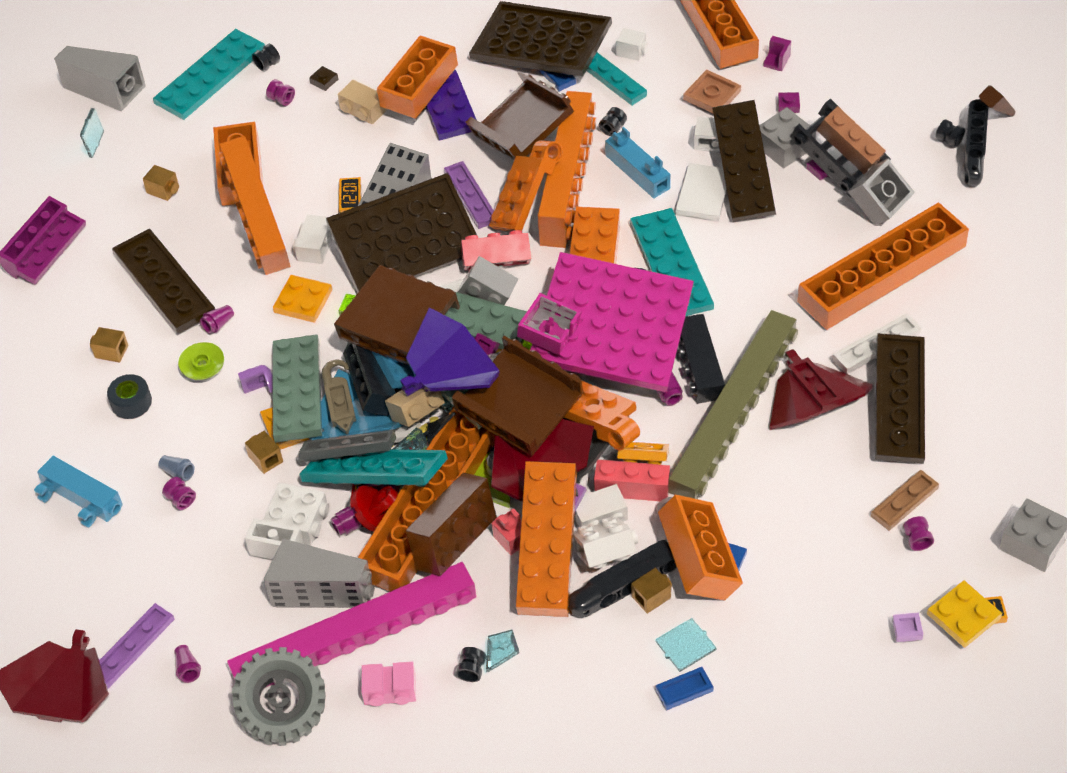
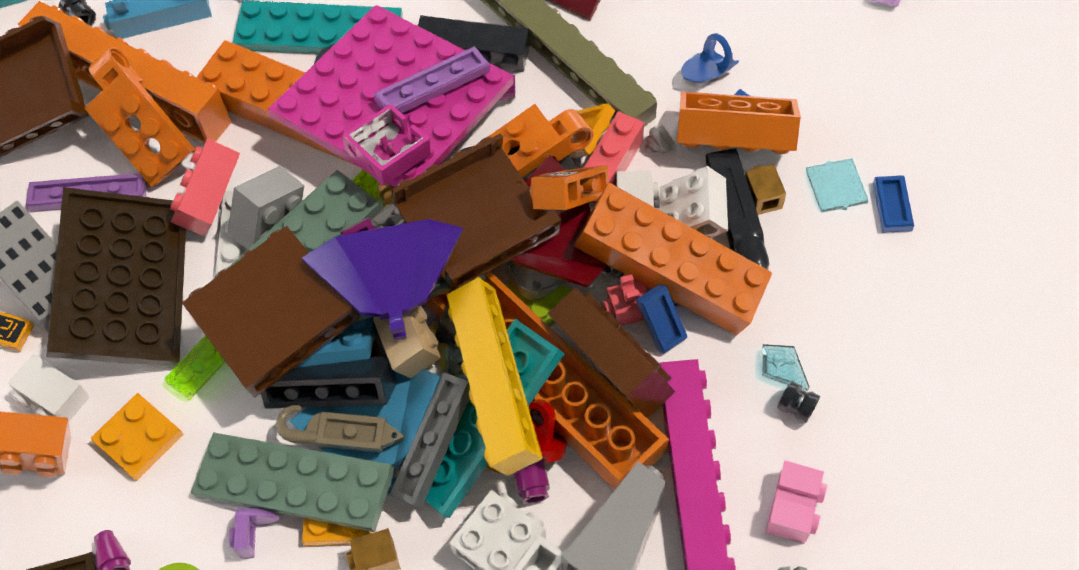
camera: 70 degrees left, 10 degrees up
none -> medium lavender tile [374,46,490,113]
none -> yellow brick [447,277,542,476]
none -> orange slope [530,165,609,210]
none -> blue tile [635,284,688,354]
none -> blue piece [681,33,739,83]

